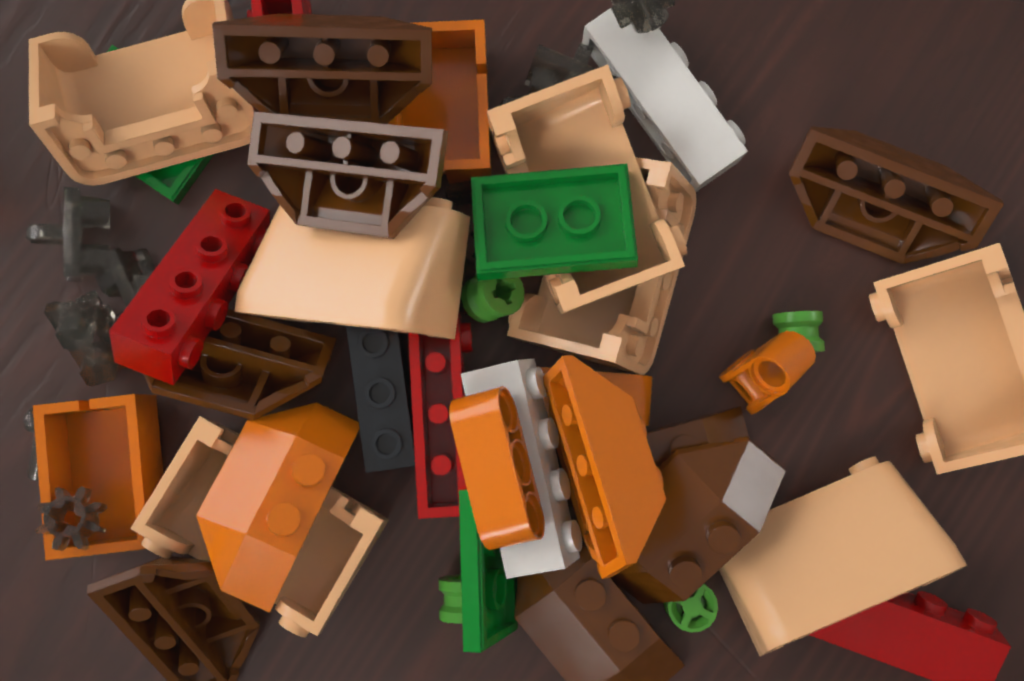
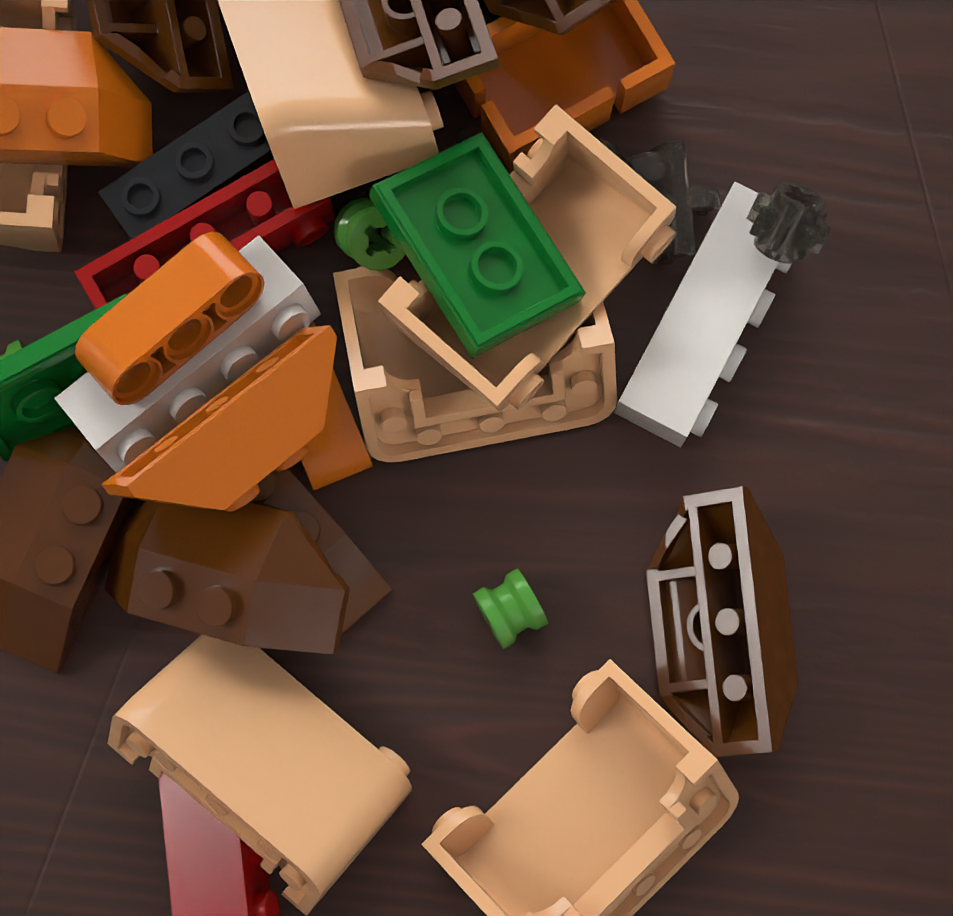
camera: 55 degrees right, 5 degrees down
bright green wheel [663,583,718,633] -> none
orange piece [719,331,816,415] -> none

